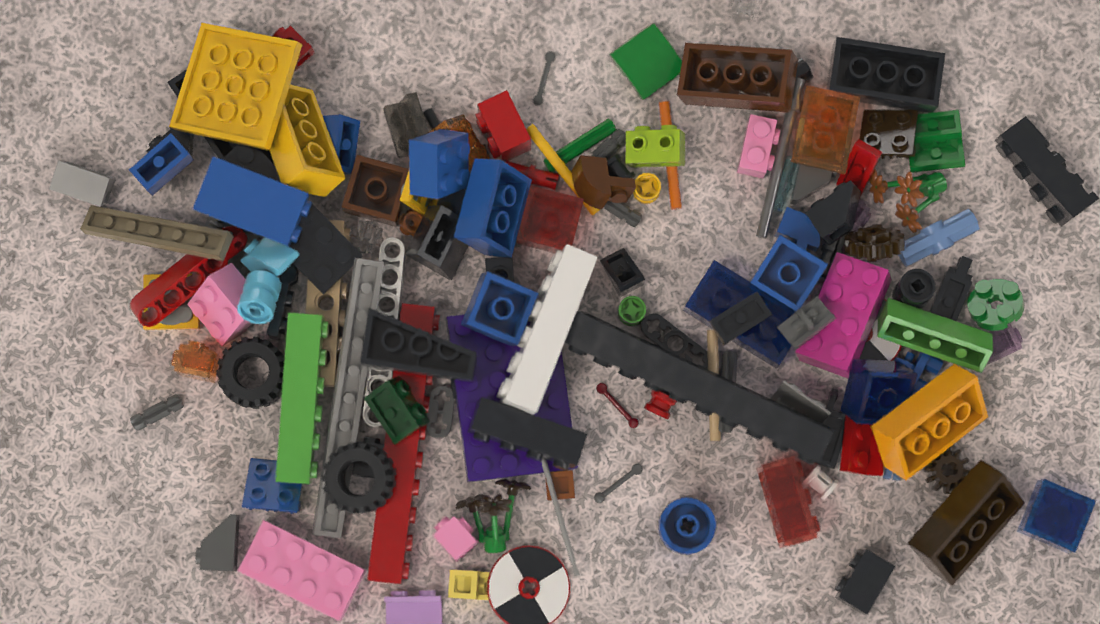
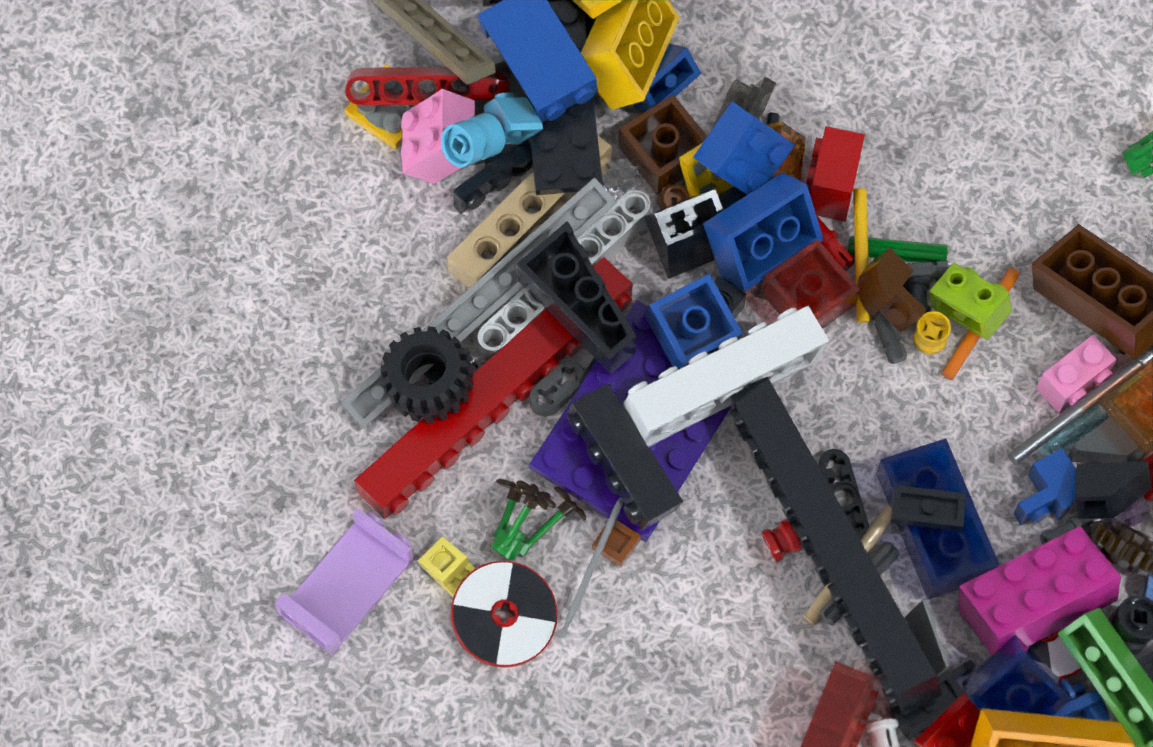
camera: 40 degrees right, 15 degrees down
dark grey axle [130,394,184,431] -> none
clear orange brick [171,341,221,383] -> none
dark grey slope [195,514,240,571] -> none
black tyre [216,337,285,409] -> none
bright pink brick [238,520,366,621] -> none
blue hinge [242,458,302,514] -> none
bright green brick [275,313,329,484] -> none
dark green bracket [364,376,430,445] -> none
bright pink brick [433,516,478,562] -> none
dark grey hinge [533,51,556,105] -> none
dark grey hinge [594,464,643,503] -> none
dark red hinge [596,383,639,428] -> none
black slope [600,248,645,298] -> none
green slope [609,23,682,100] -> none
bright green wheel [618,296,646,326] -> none
blue brick [658,497,716,555] -> none
blue brick [750,235,828,311] -> none
dark grey hips [777,296,836,350] -> none

